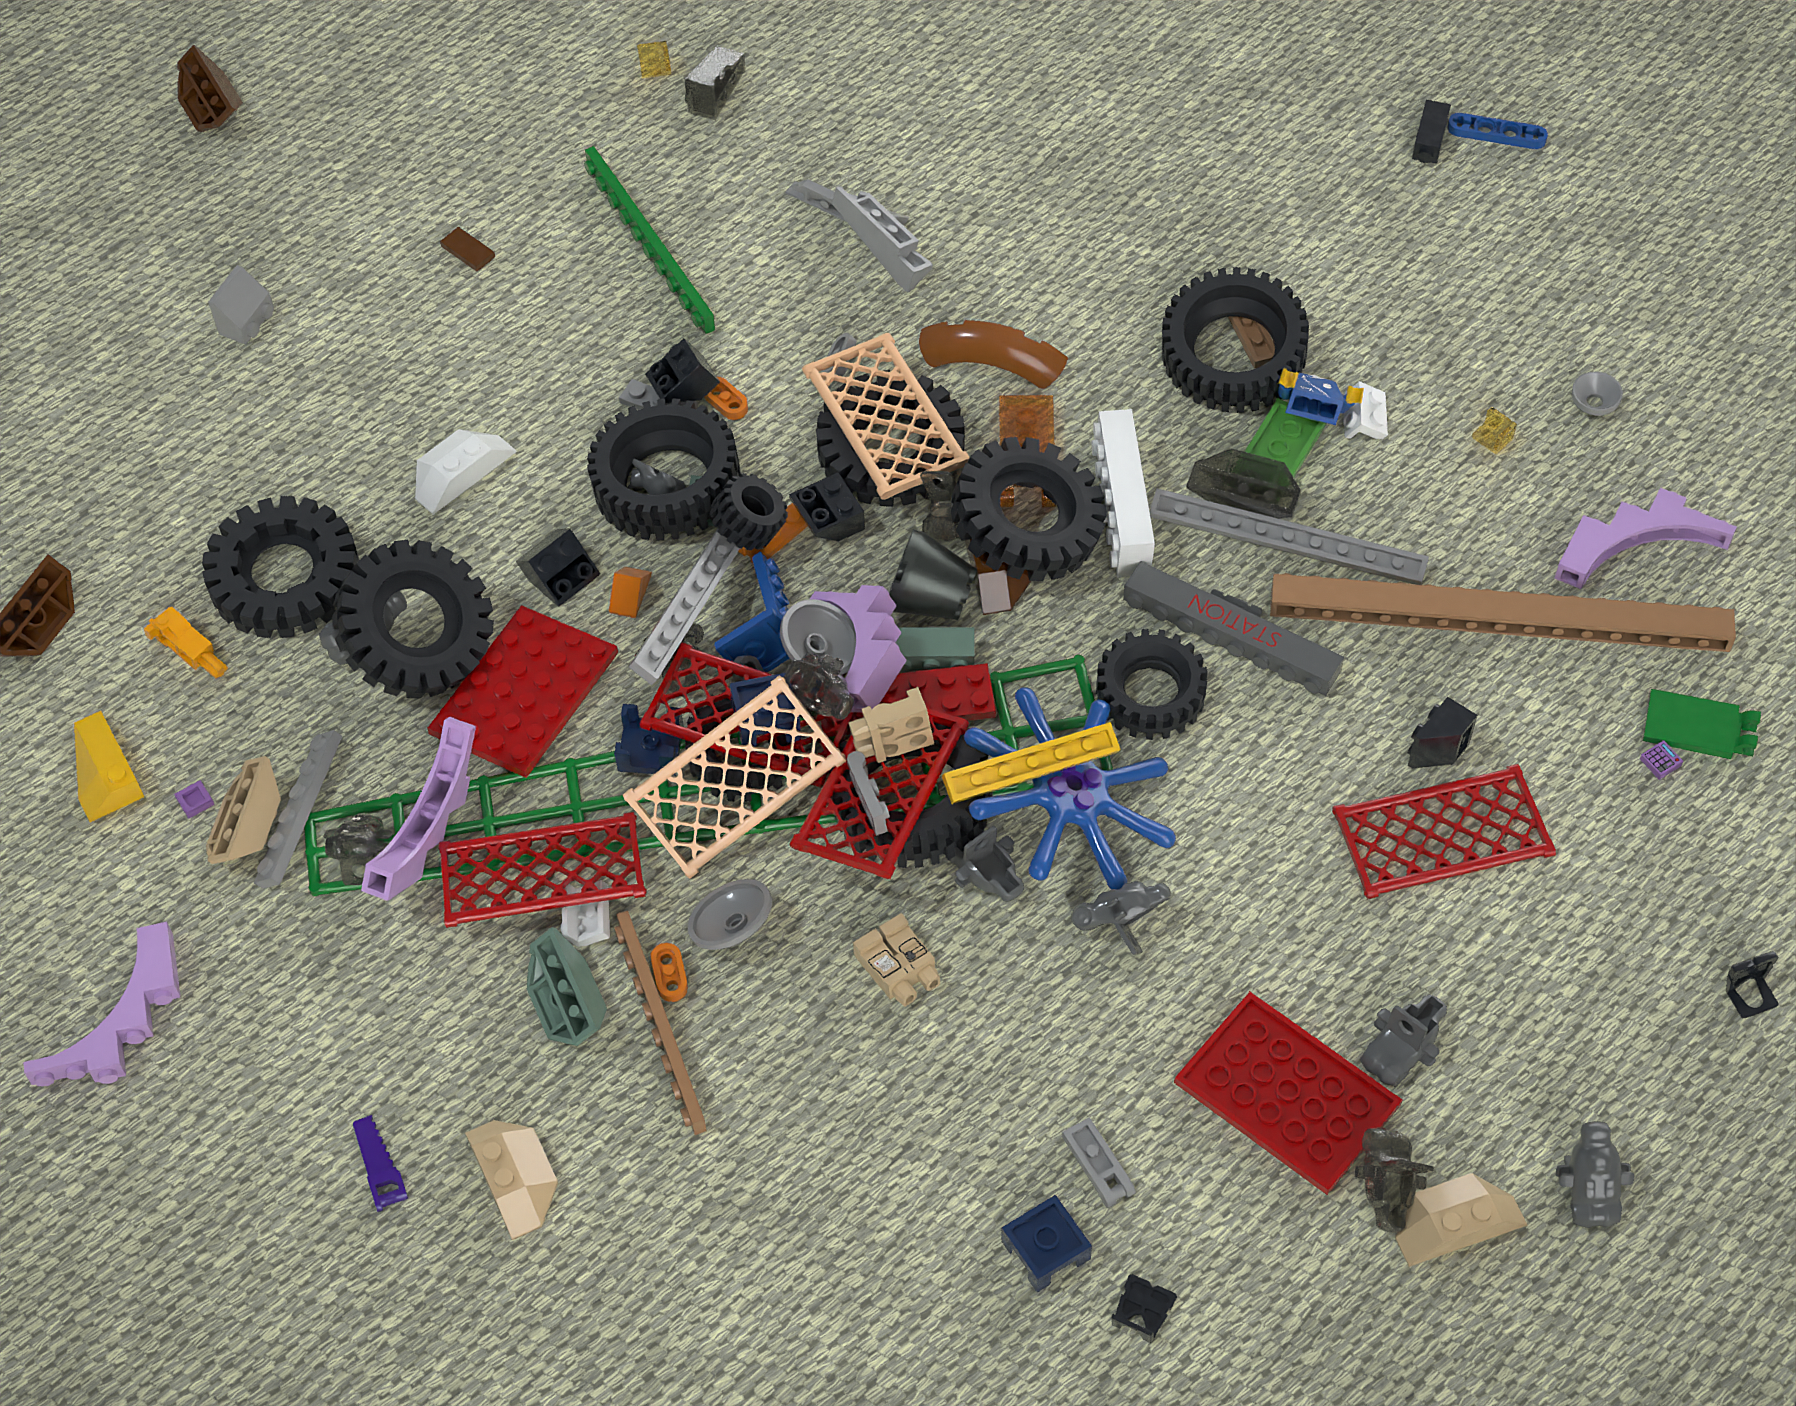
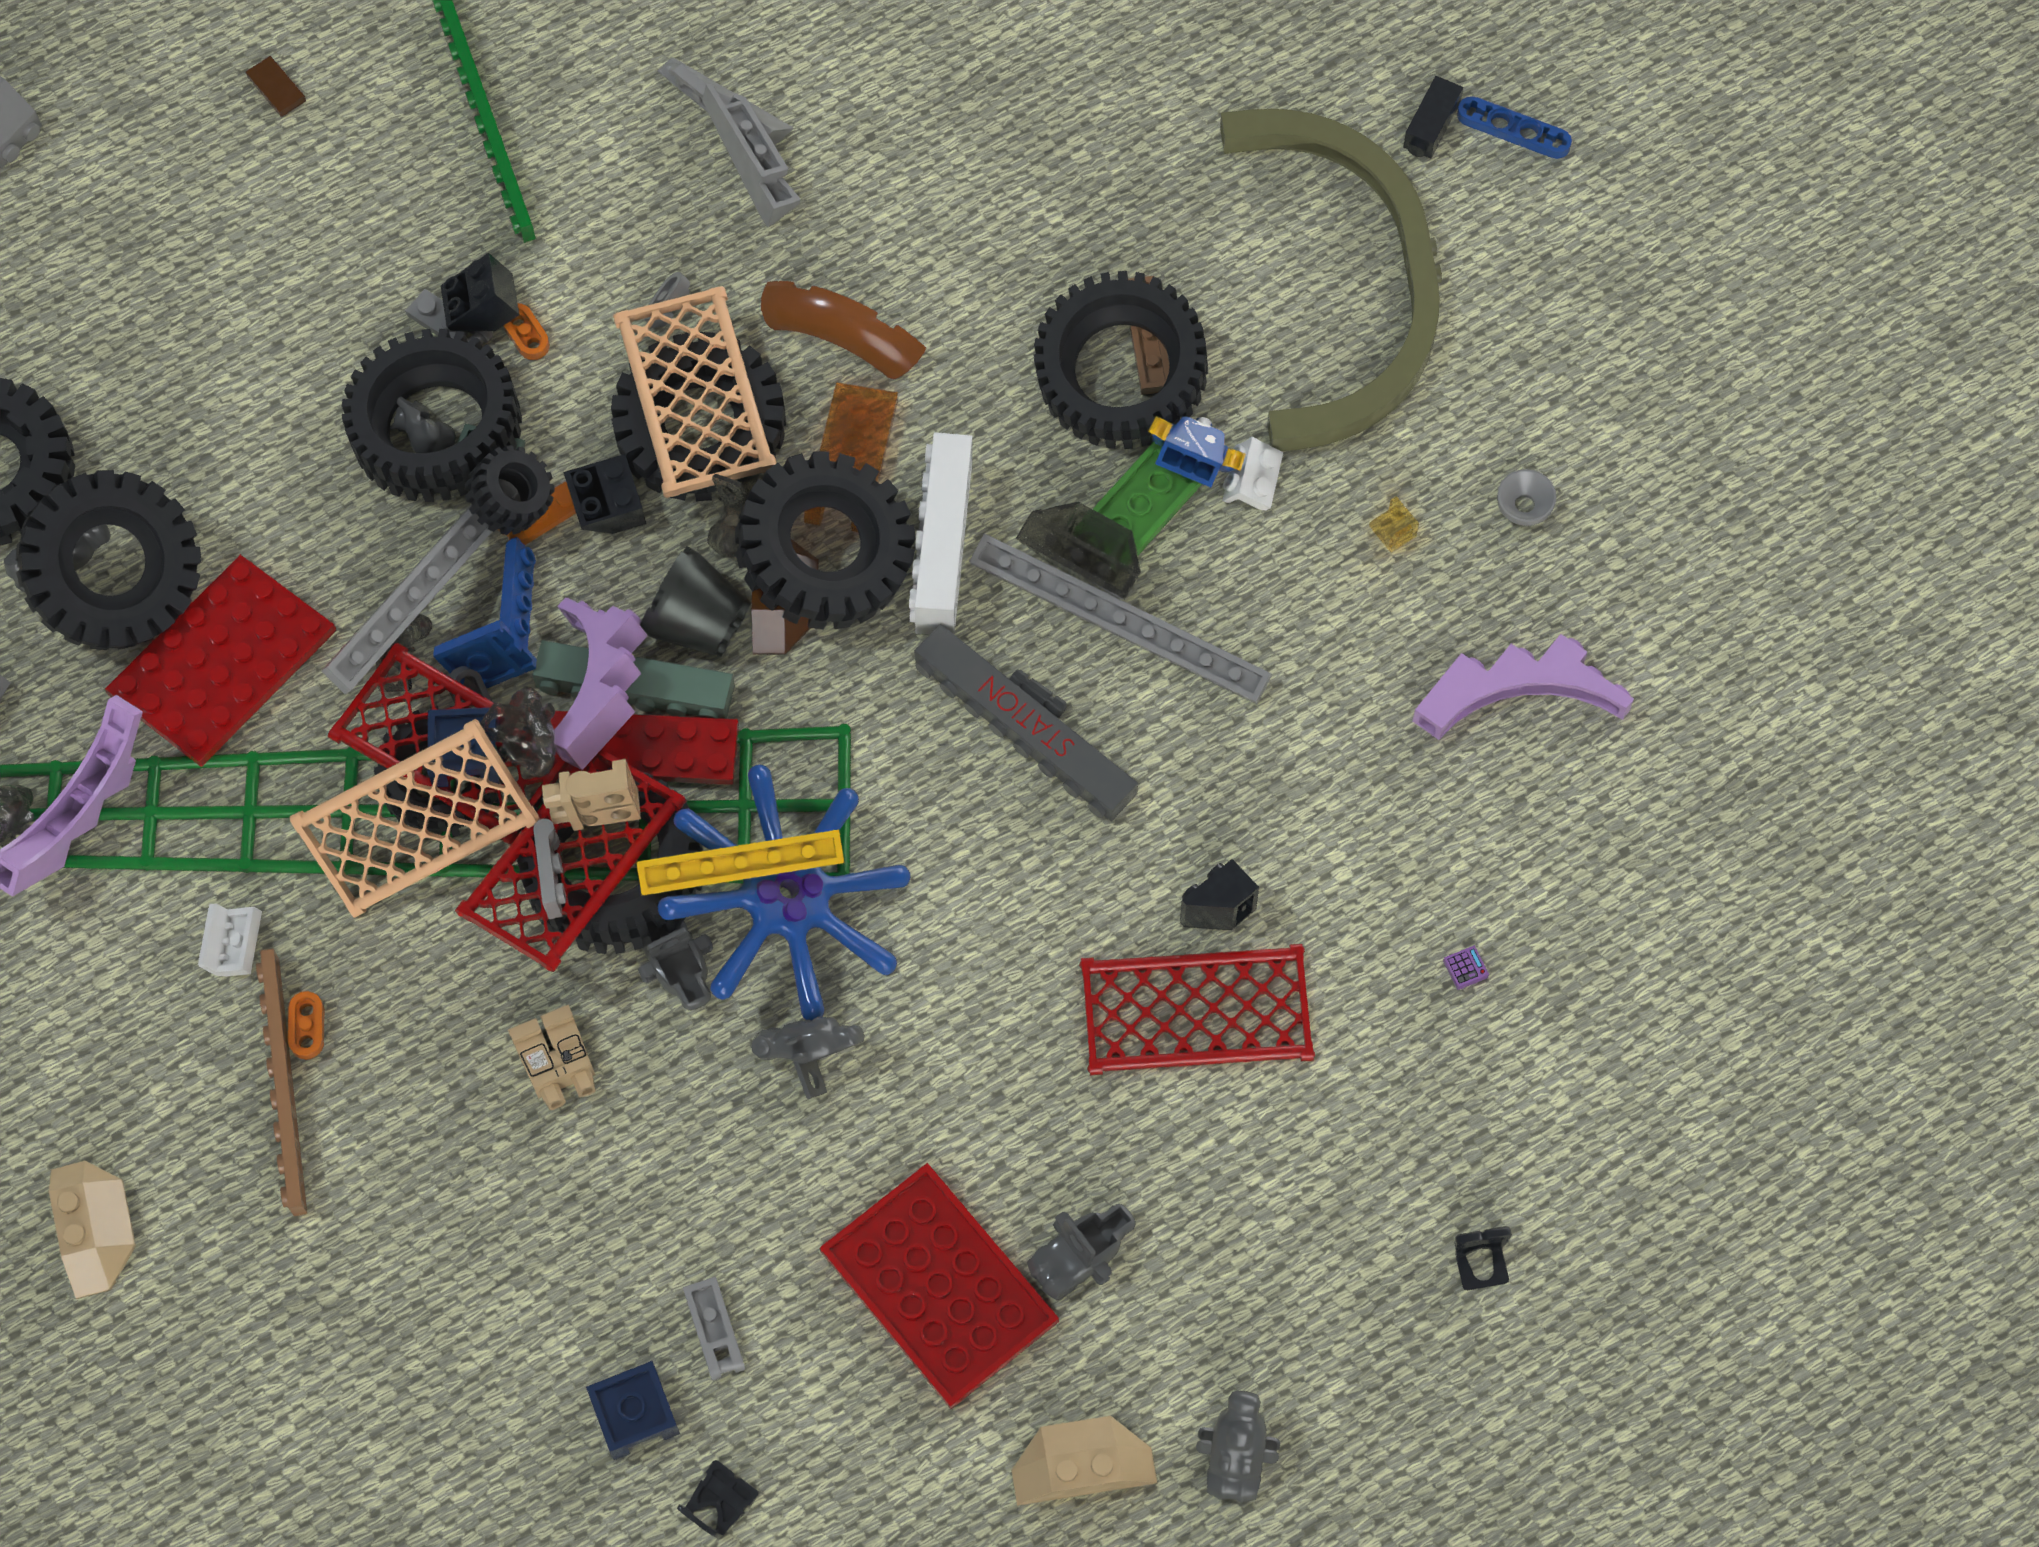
camera: 10 degrees right, 10 degrees up
white wedge [415,429,516,515] -> none
red door [438,812,647,928] -> none
black slope [516,528,601,607] -> none
sand green wedge [526,927,607,1046] -> none
orange slope [609,567,652,618] -> none
dark blue panel [614,704,684,776] -> none
light grey dish [687,879,772,950] -> none
light grey dish [780,599,856,679] -> none
black tyre [1096,629,1208,740] -> none
medium nougat brick [1270,573,1736,652] -> none
clear smoke piece [1355,1127,1434,1233] -> none
green tile [1643,689,1761,759] -> none
none -> olive arch [1220,108,1442,451]

